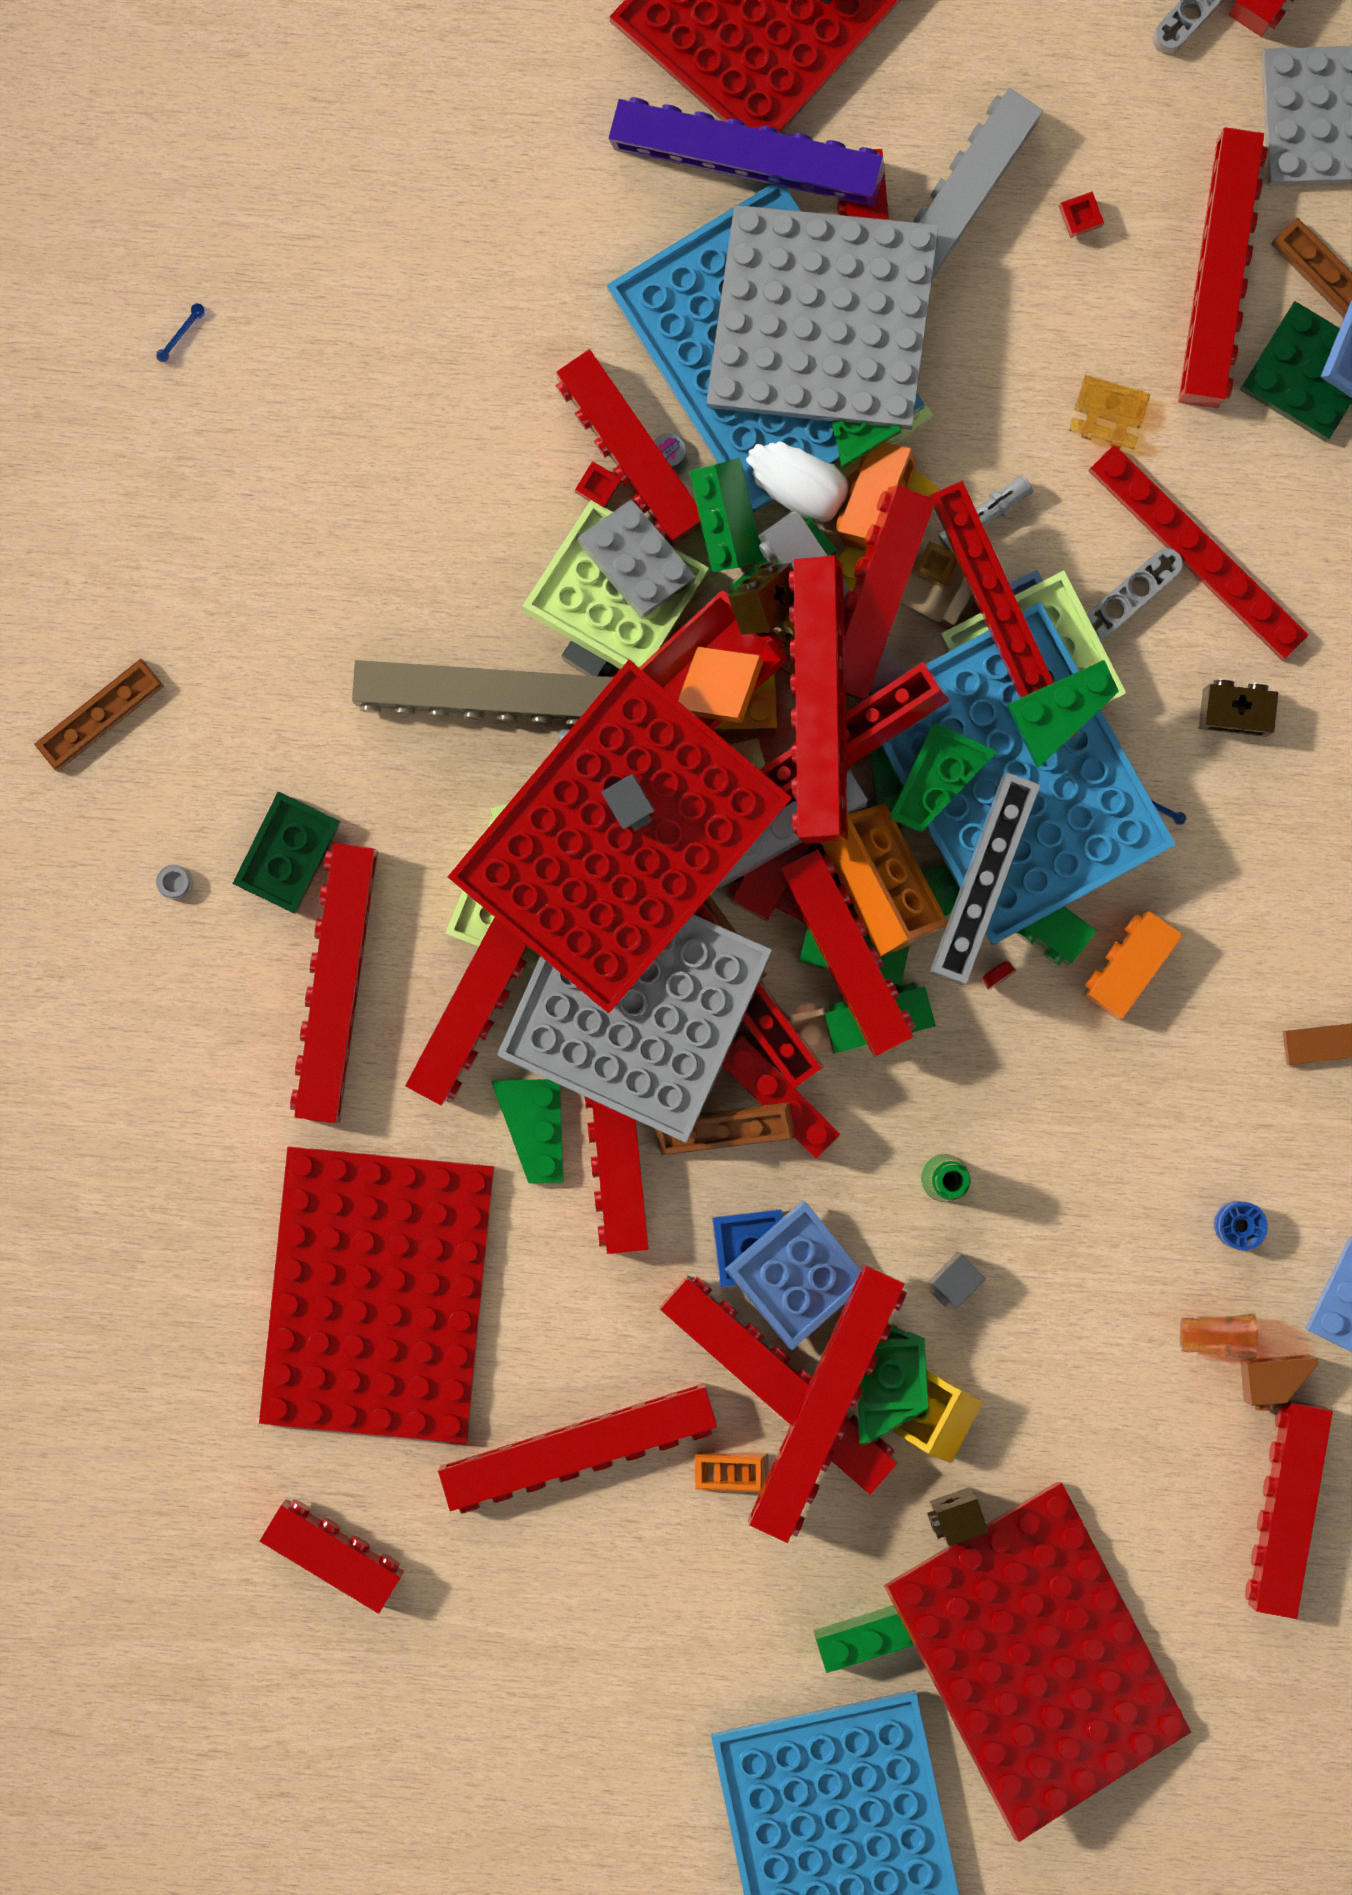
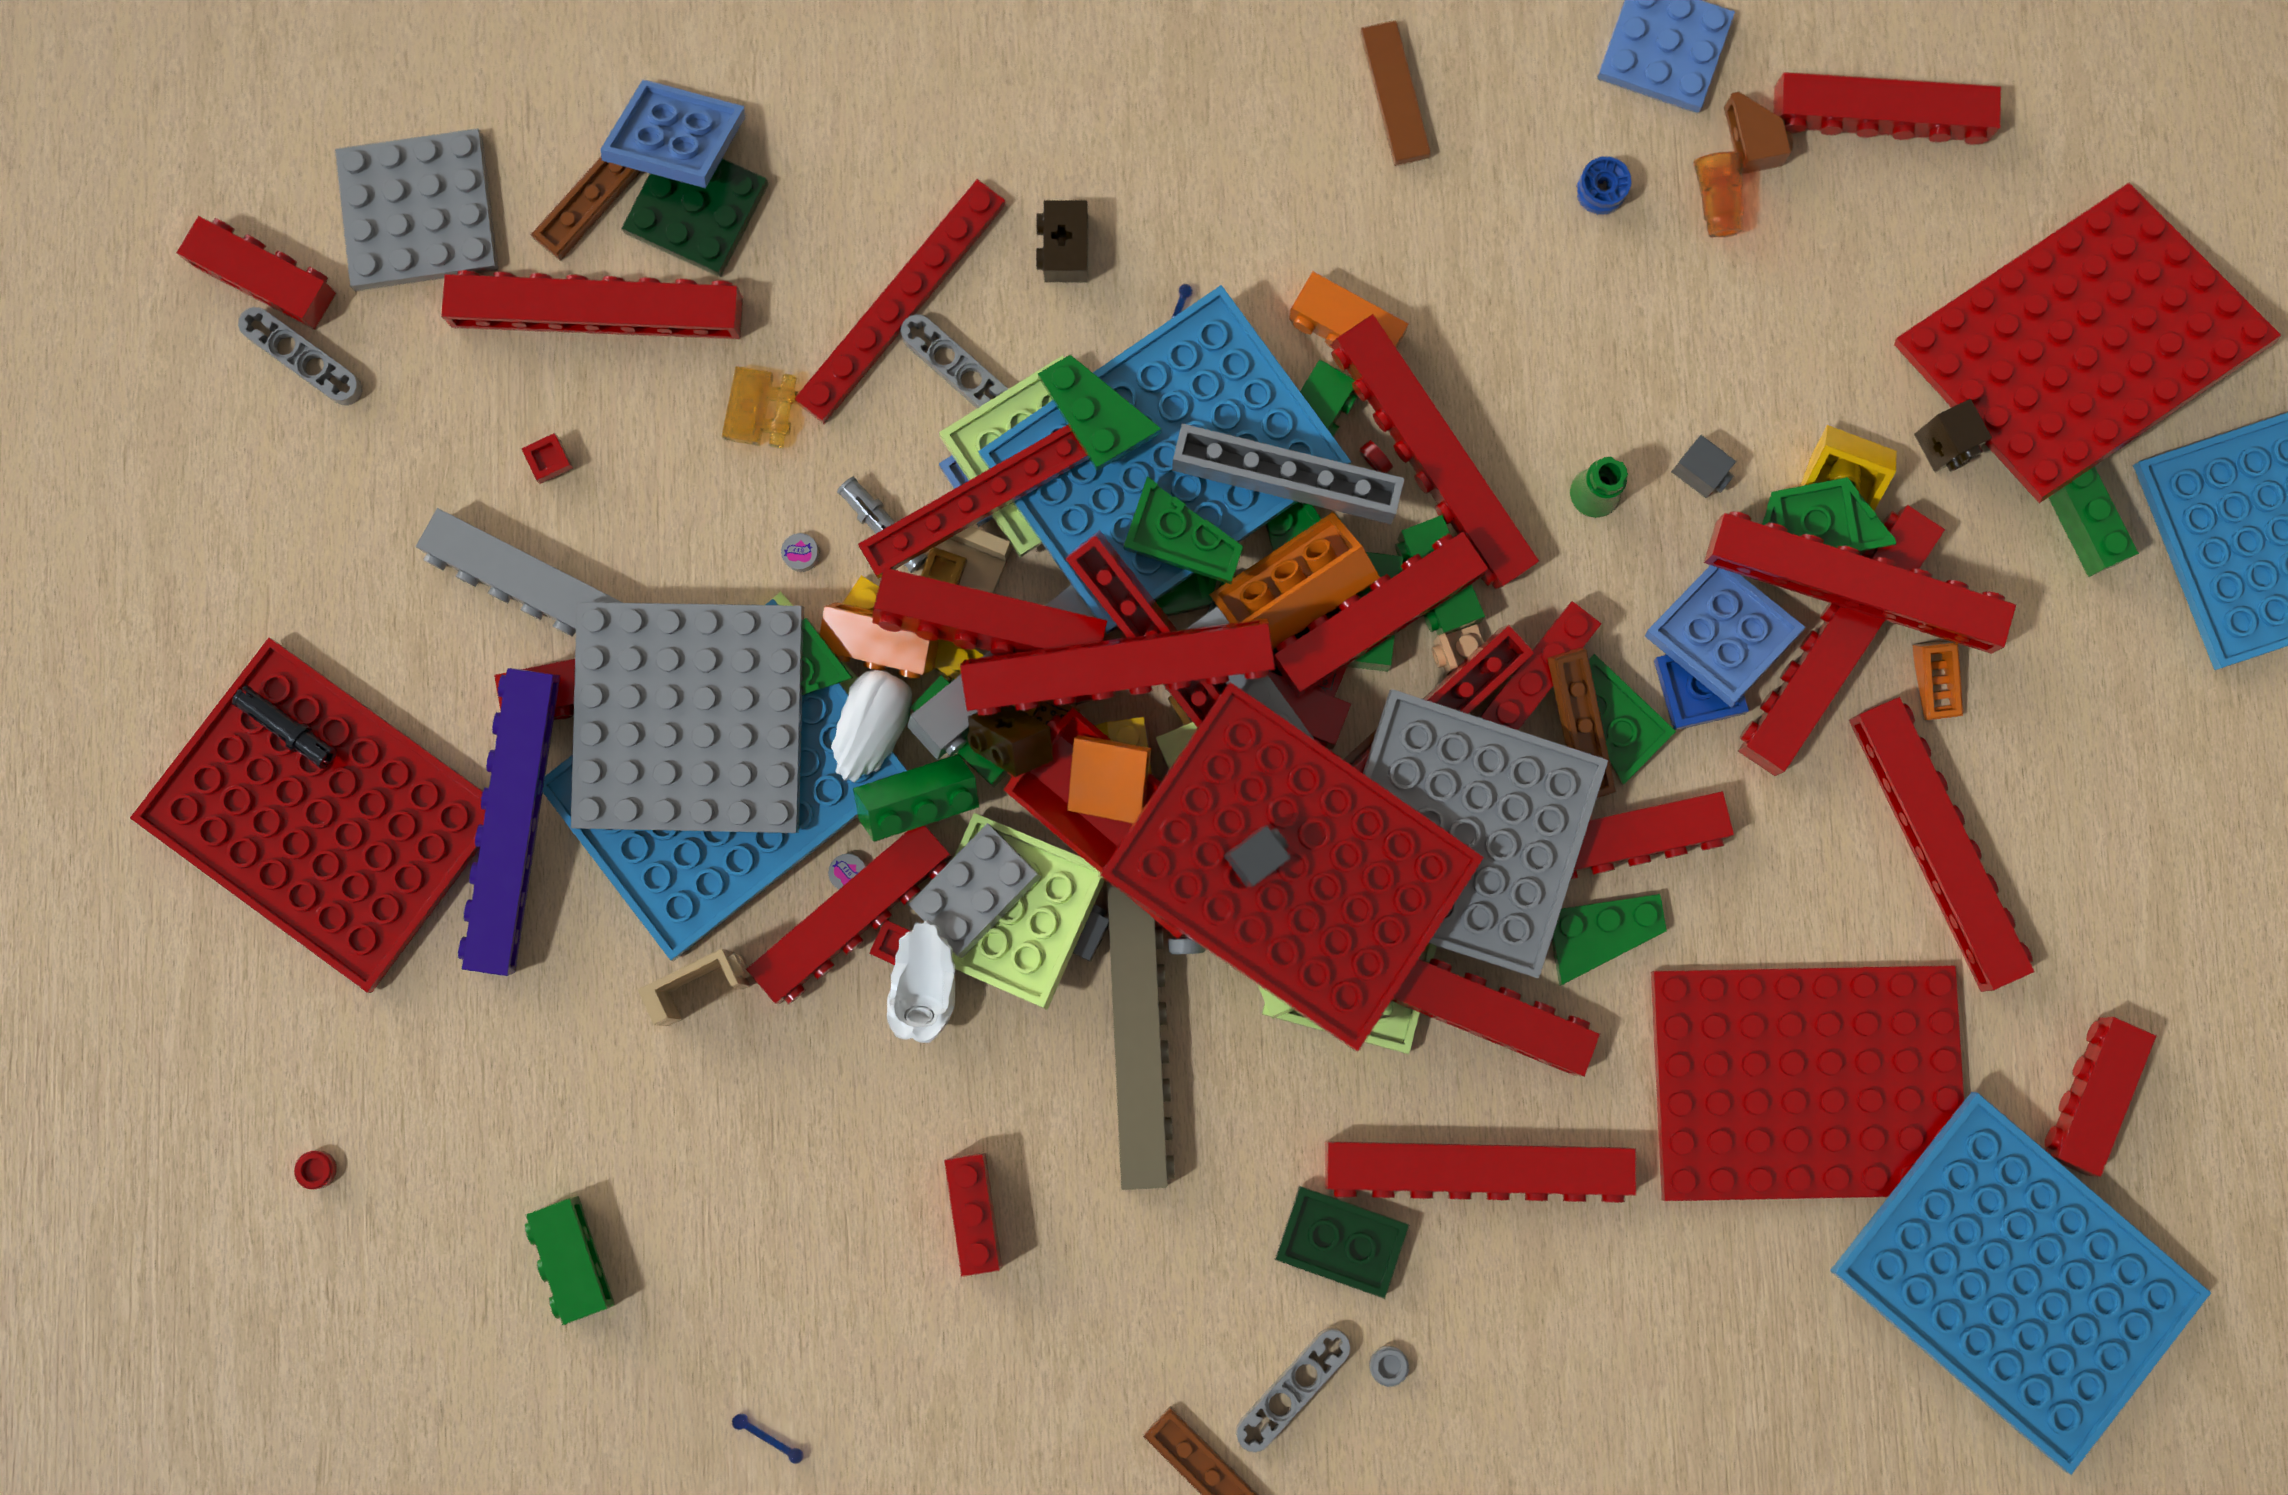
camera: 90 degrees left, 5 degrees down
none -> green brick [525,1196,615,1325]
none -> tan panel [638,949,751,1026]
none -> light grey tile [781,533,820,572]
none -> white hair [887,919,955,1043]
none -> red brick [944,1153,1002,1277]
none -> light grey beam [1236,1328,1350,1452]
none -> red brick [1331,314,1539,589]
none -> green wing [1589,654,1676,785]
none -> dark azure plate [1830,1092,2211,1475]

